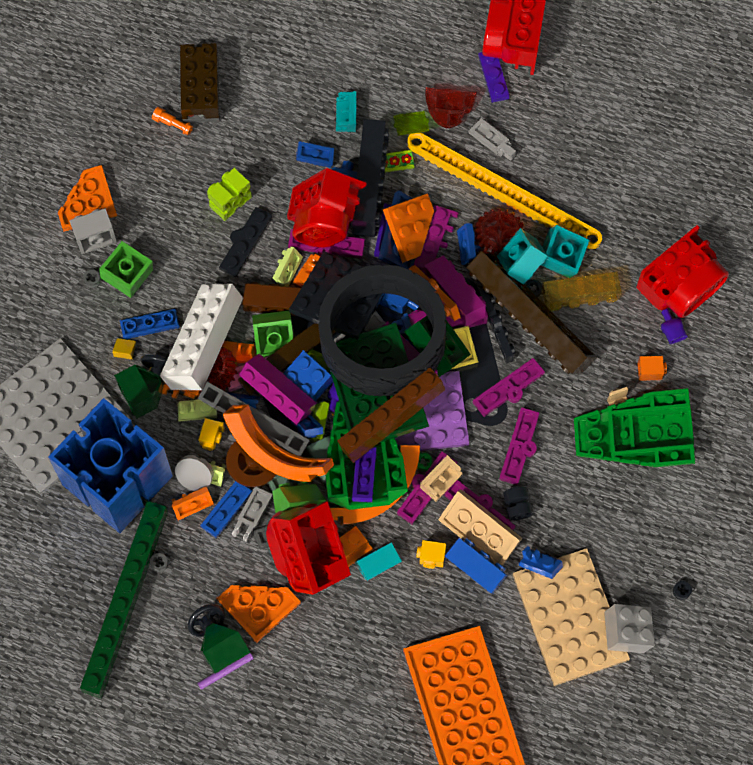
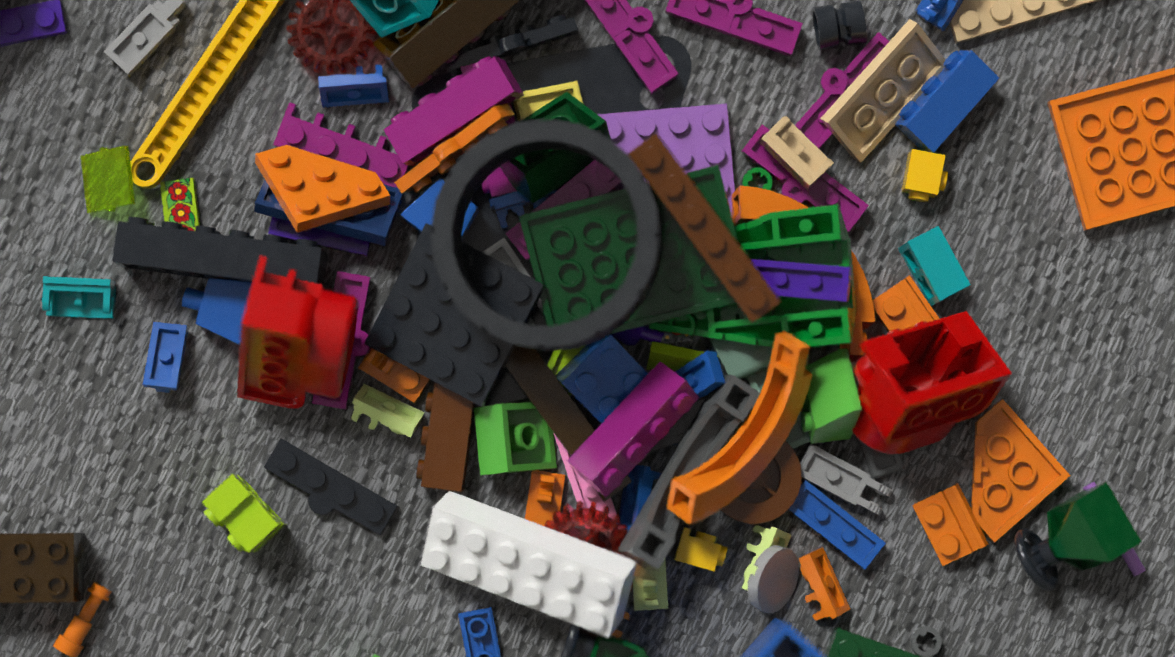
camera: 85 degrees left, 15 degrees up
clear red brick [425,87,477,129] -> none
none -> orange plate [912,483,989,566]

